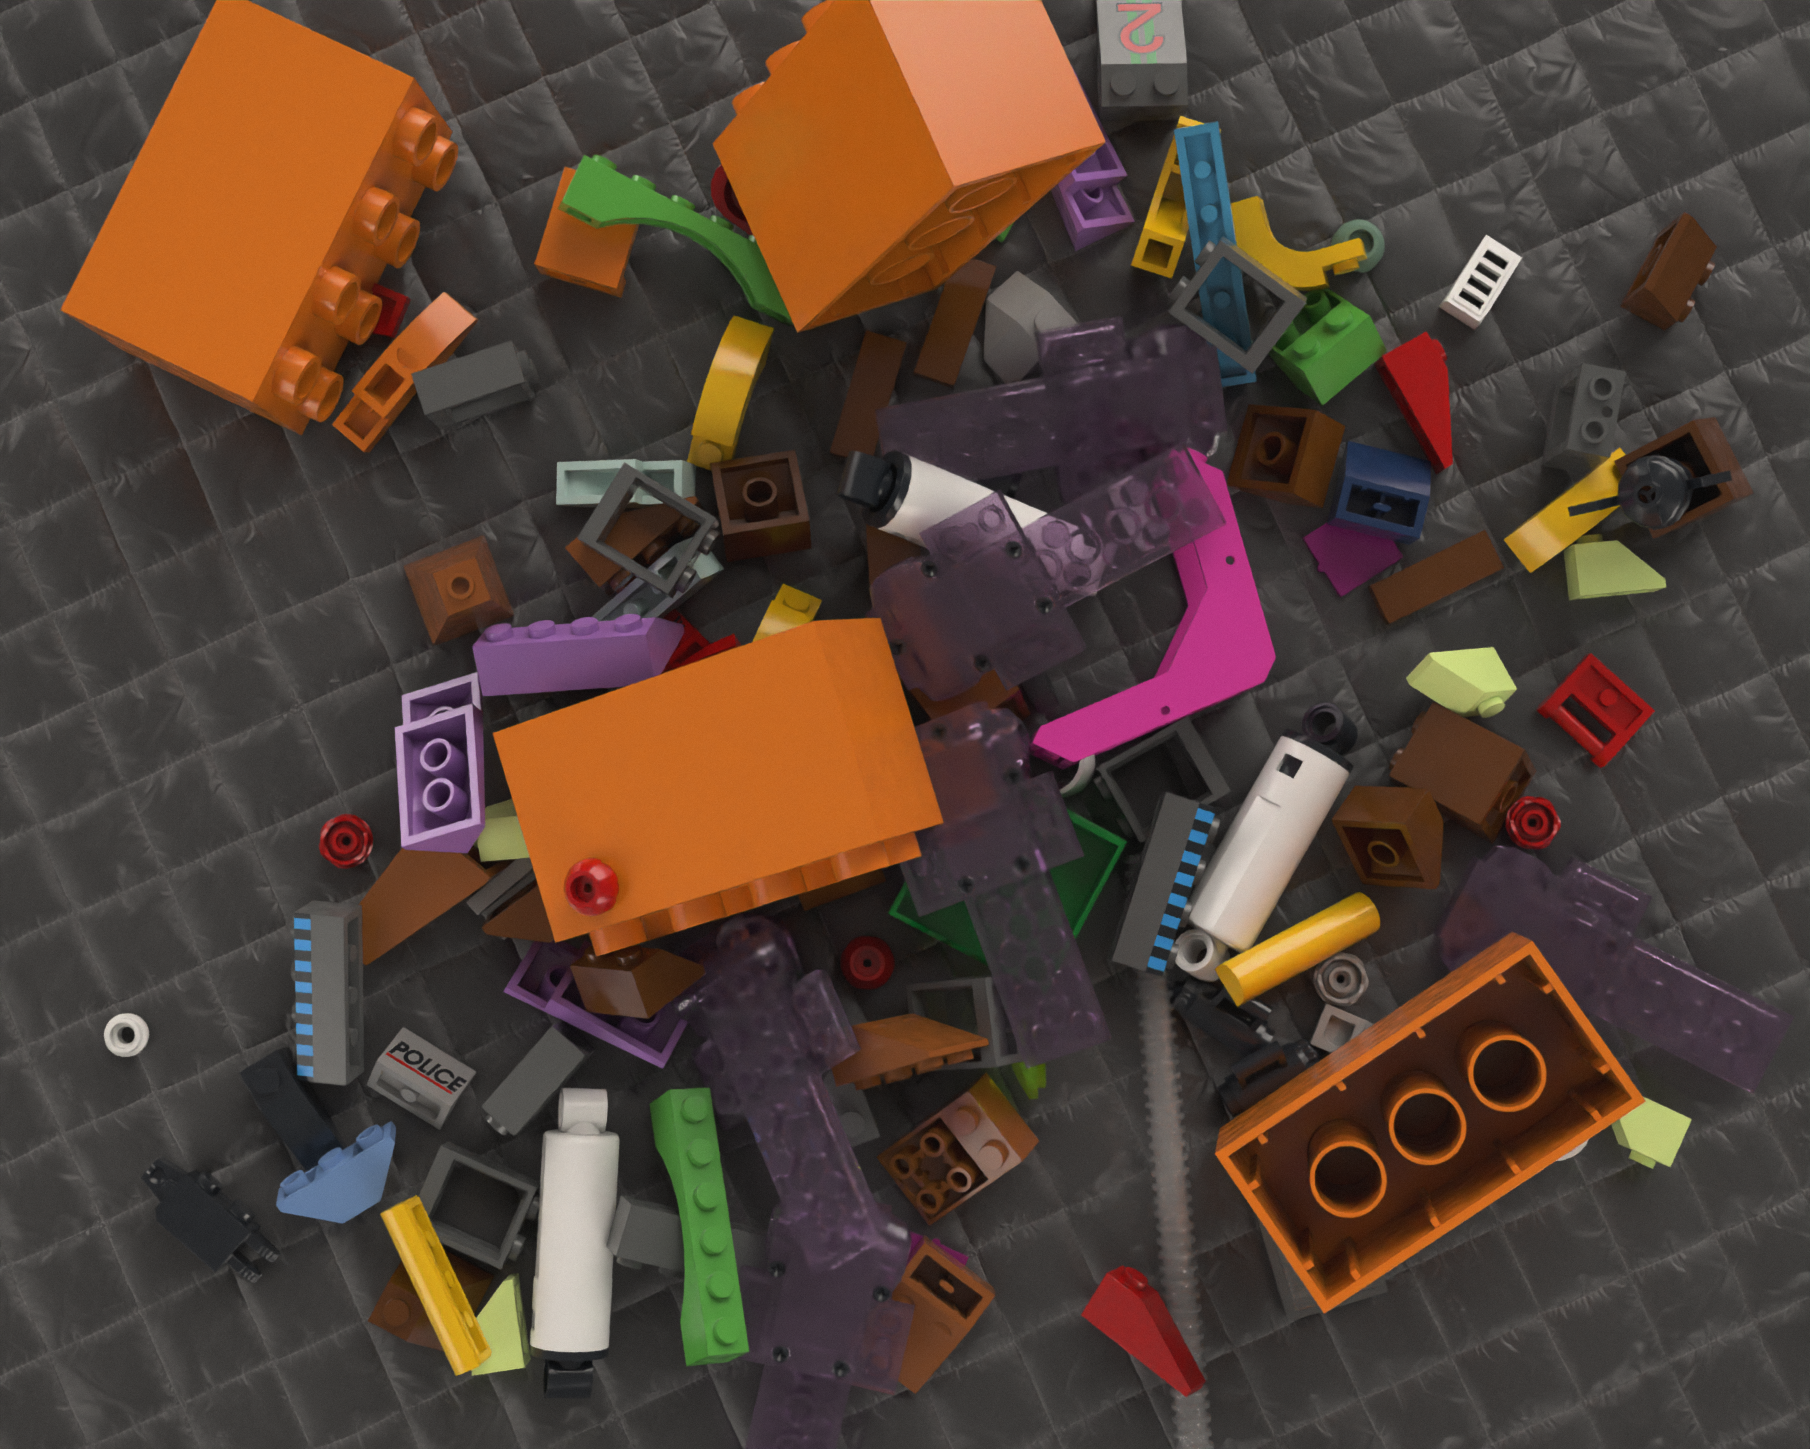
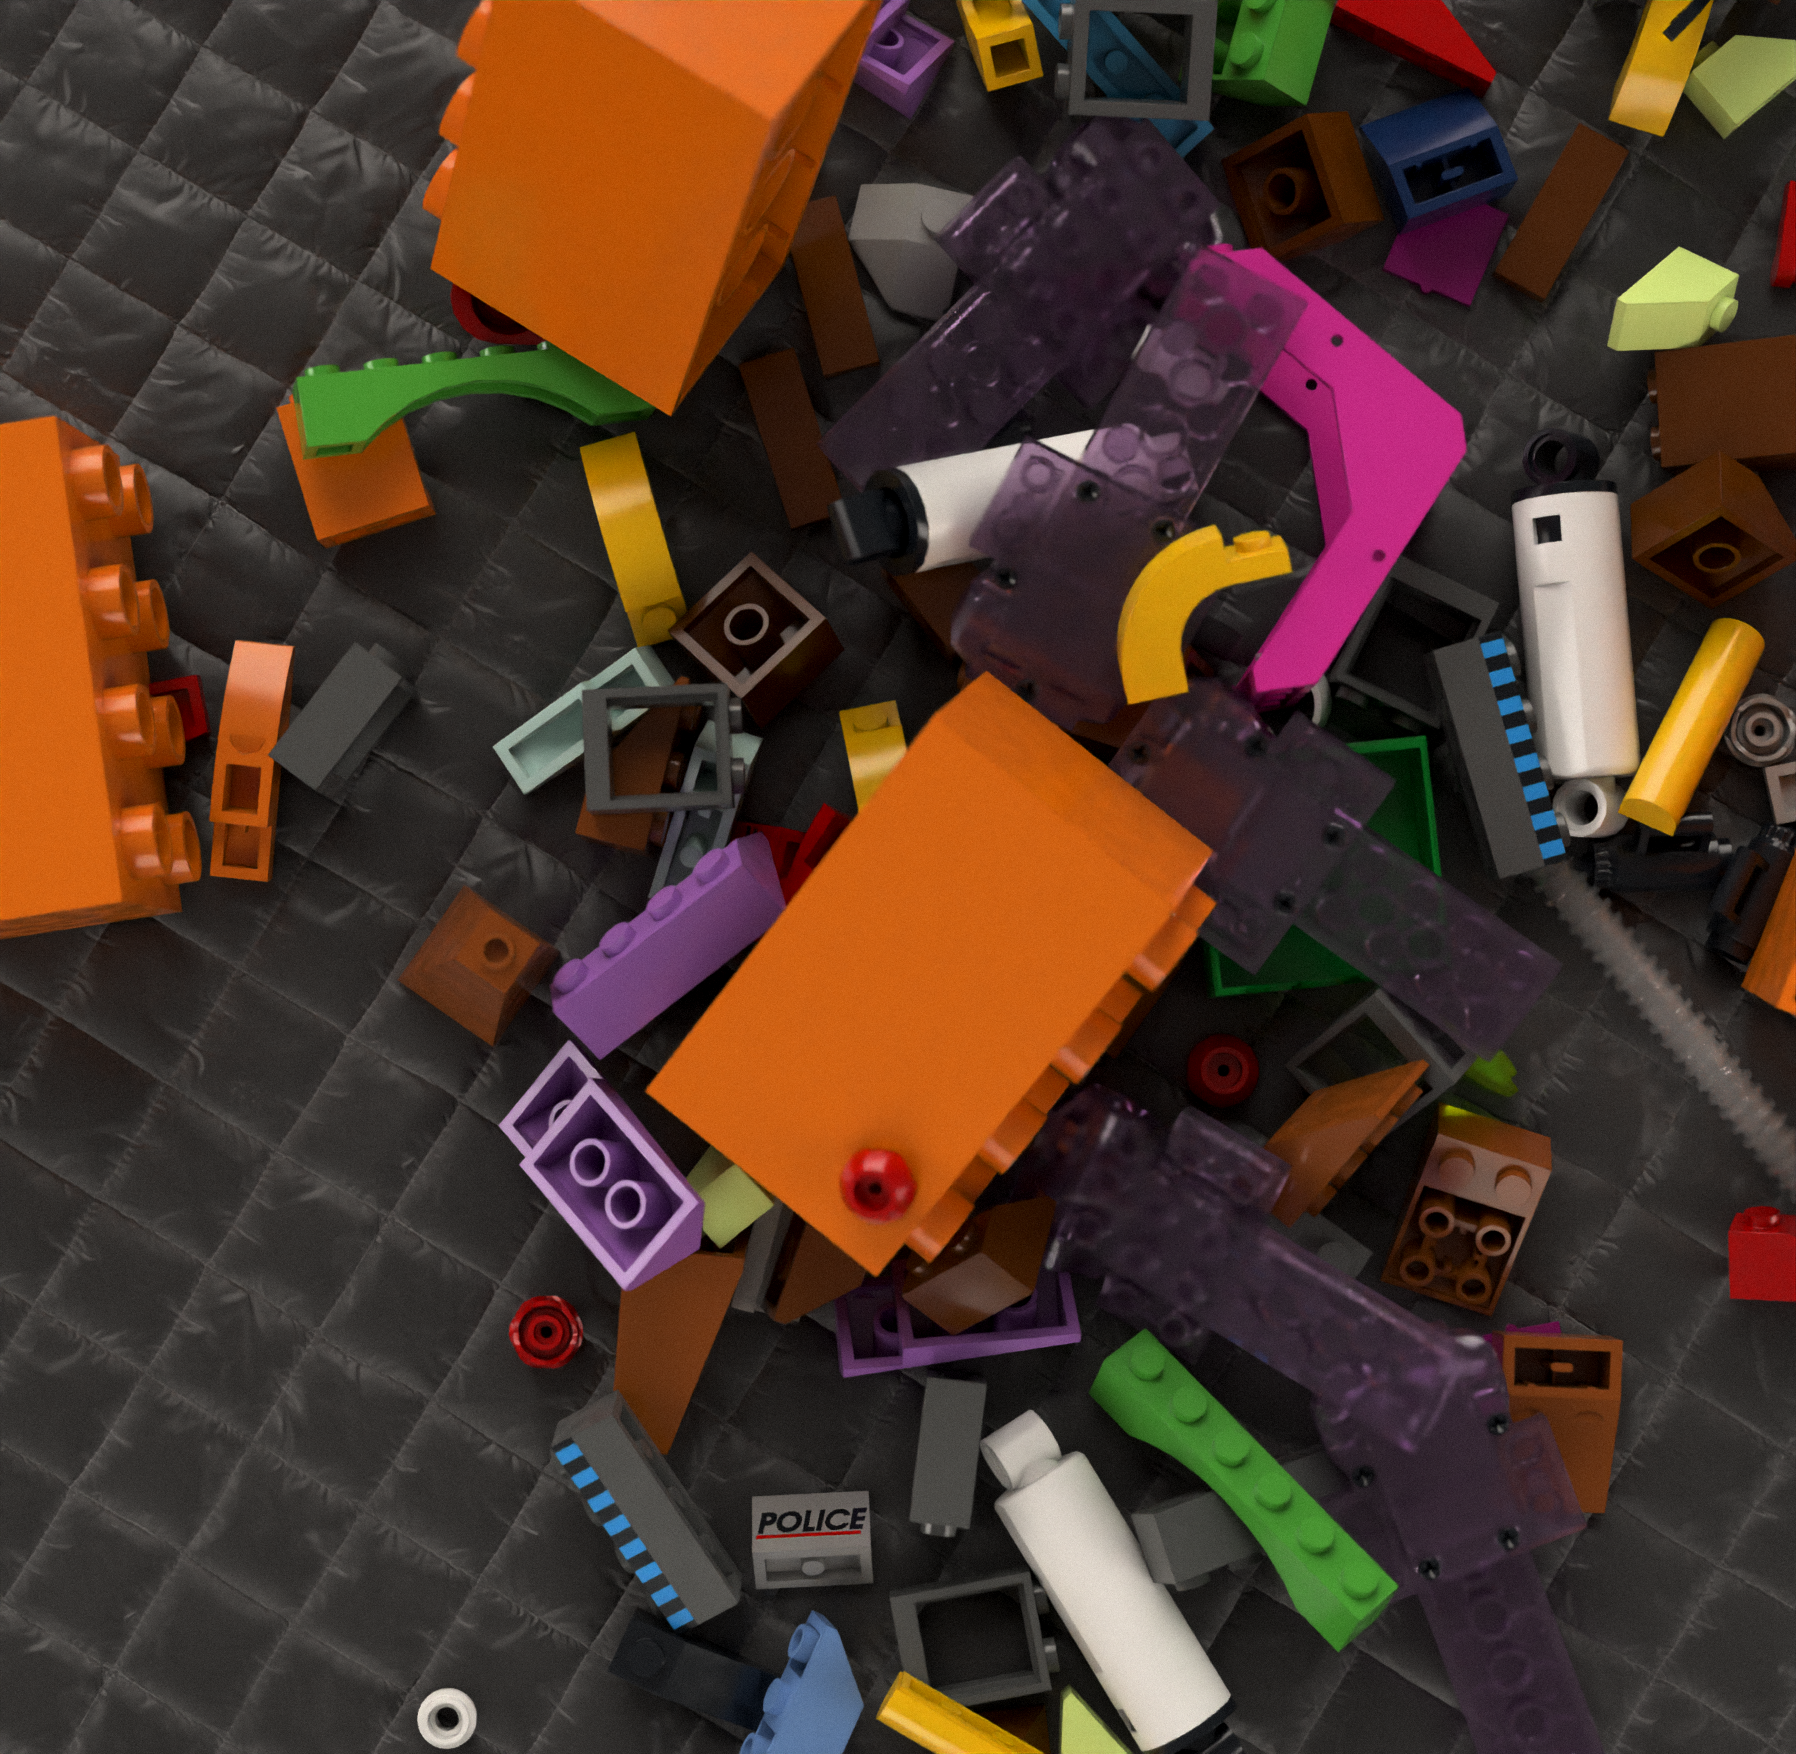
camera: 30 degrees left, 0 degrees up
none -> yellow arch [1117,525,1292,704]

